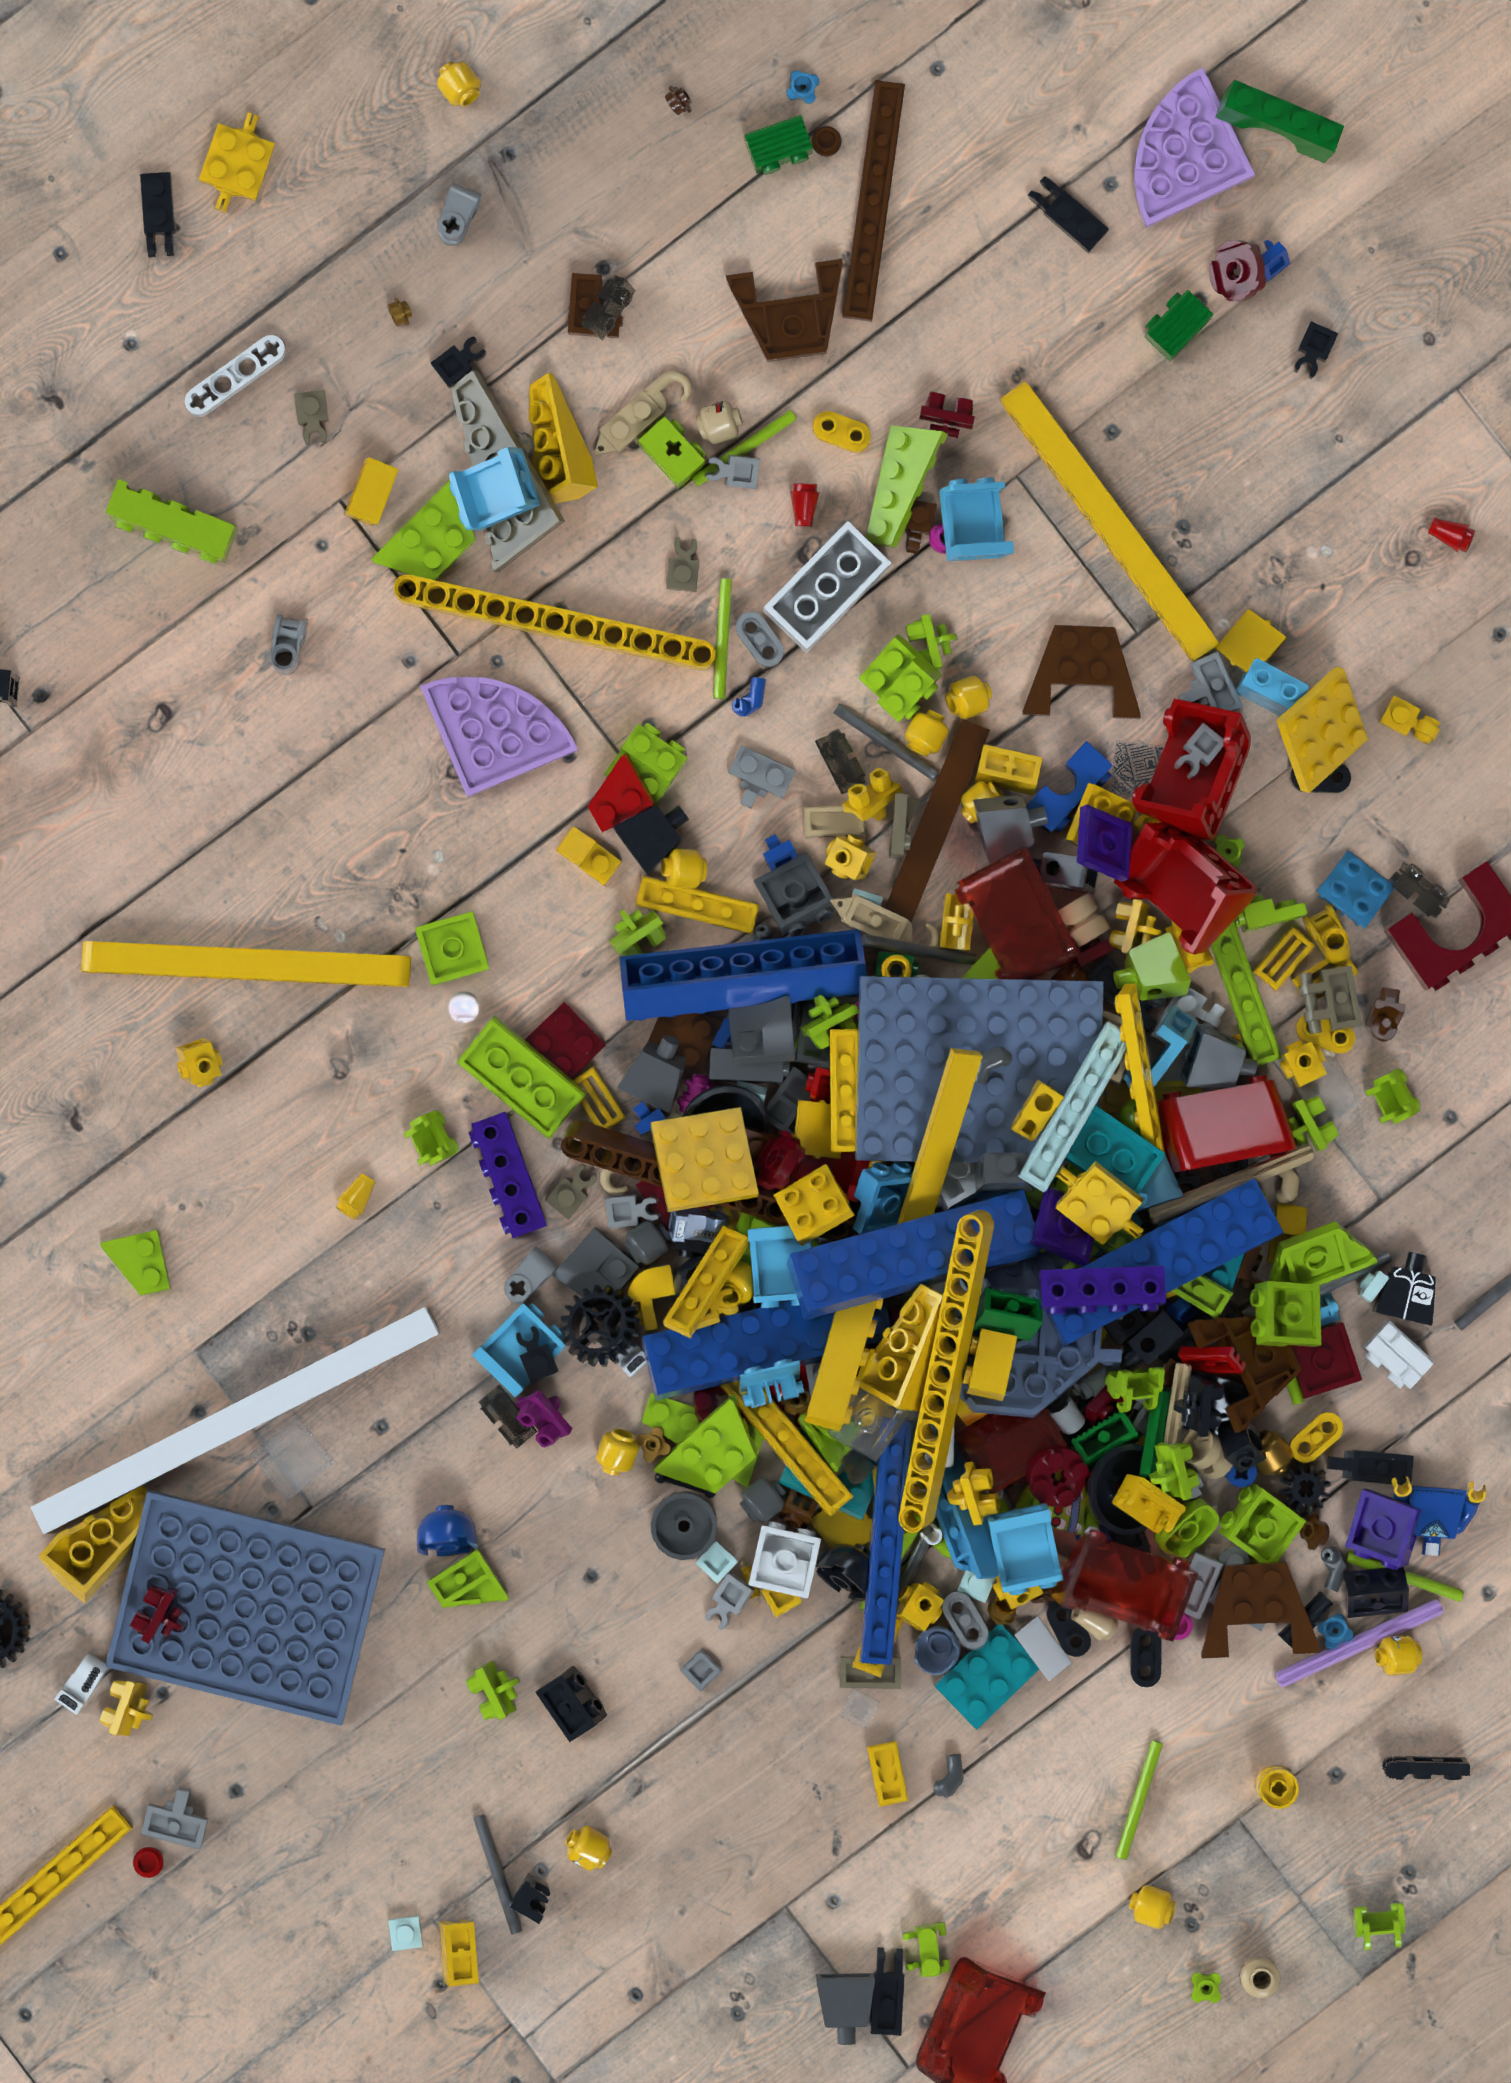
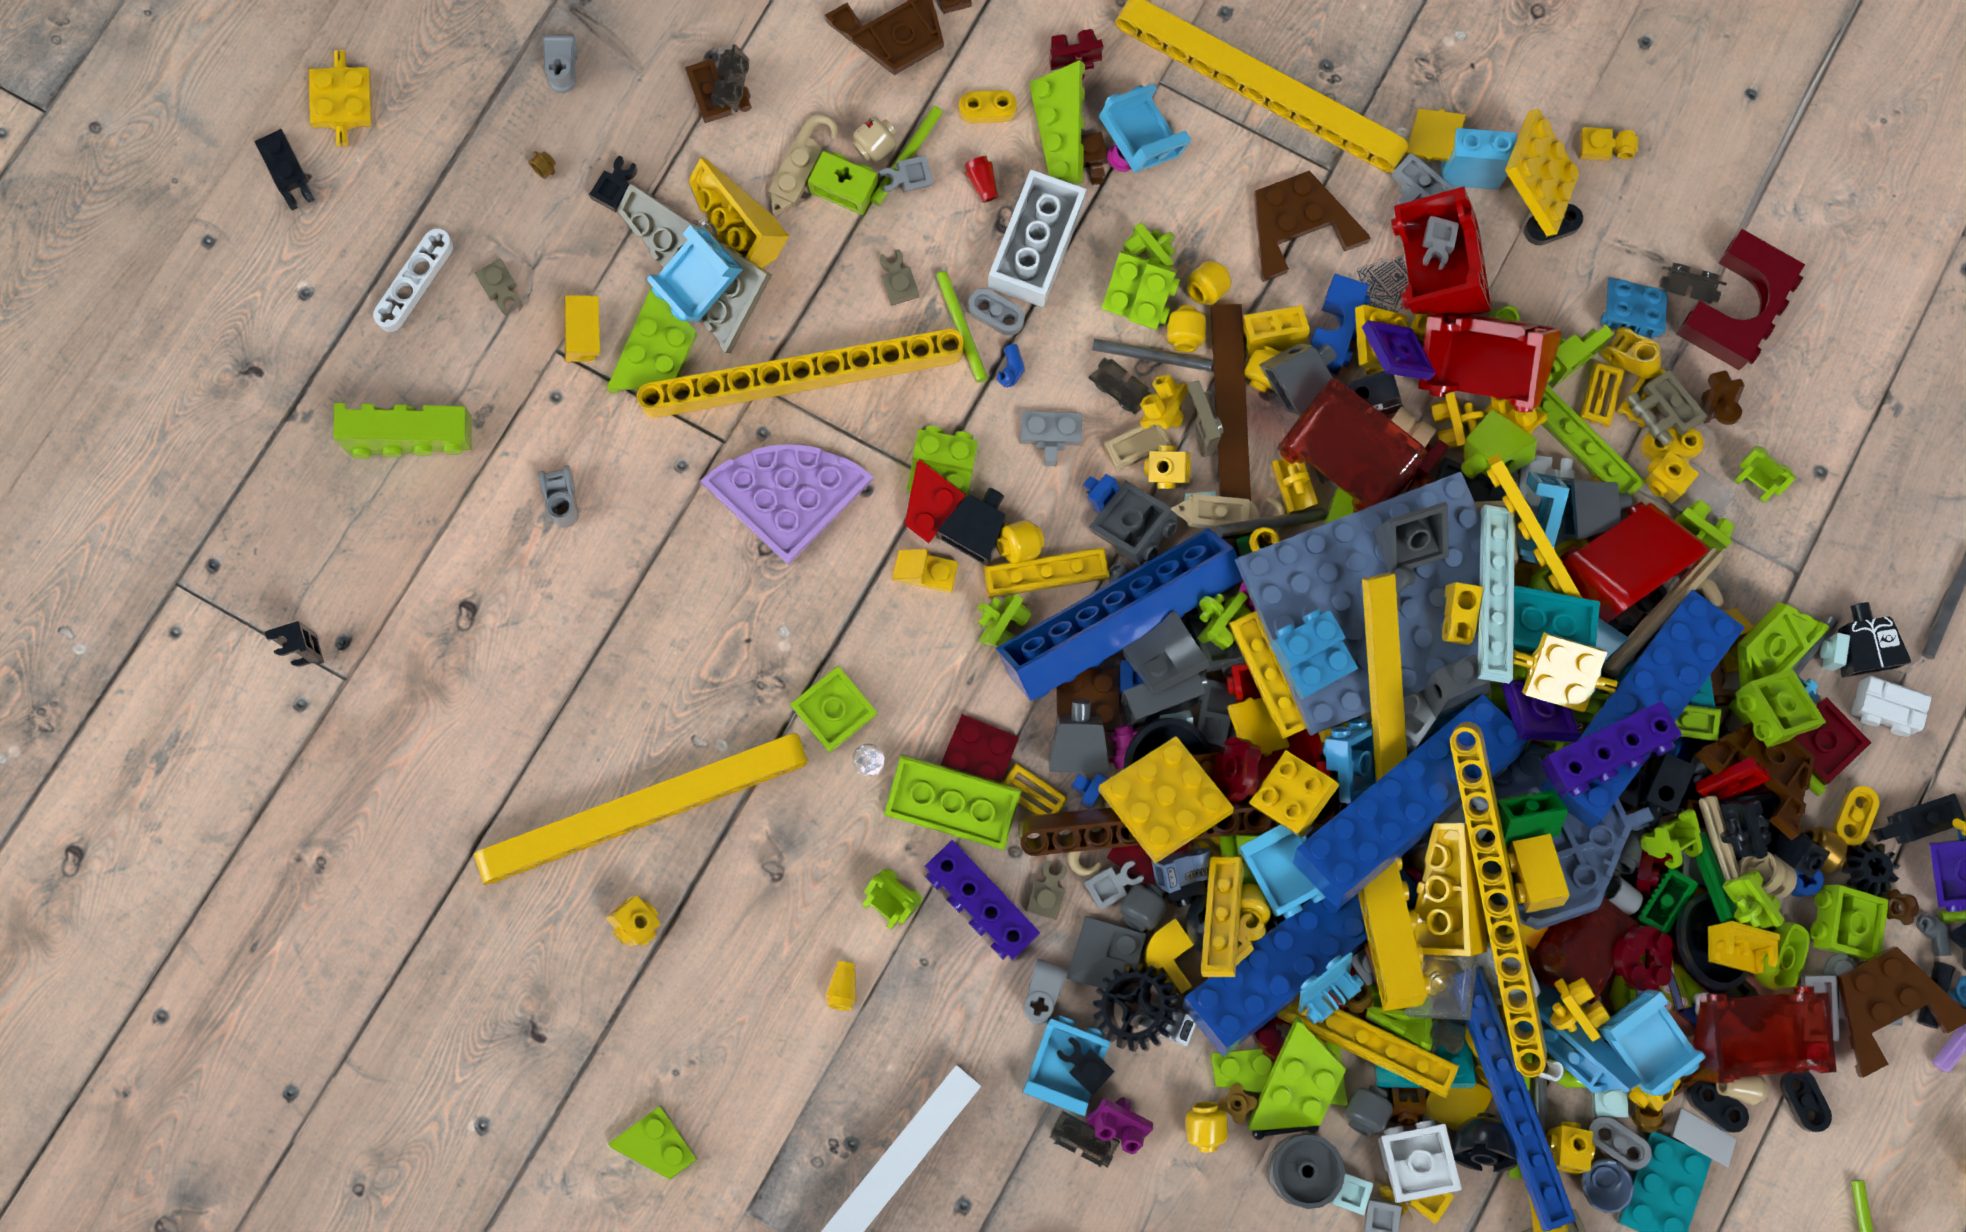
camera: 20 degrees left, 10 degrees down
none -> dark azure plate [1269,609,1358,700]
none -> dark grey slope [1373,502,1449,573]

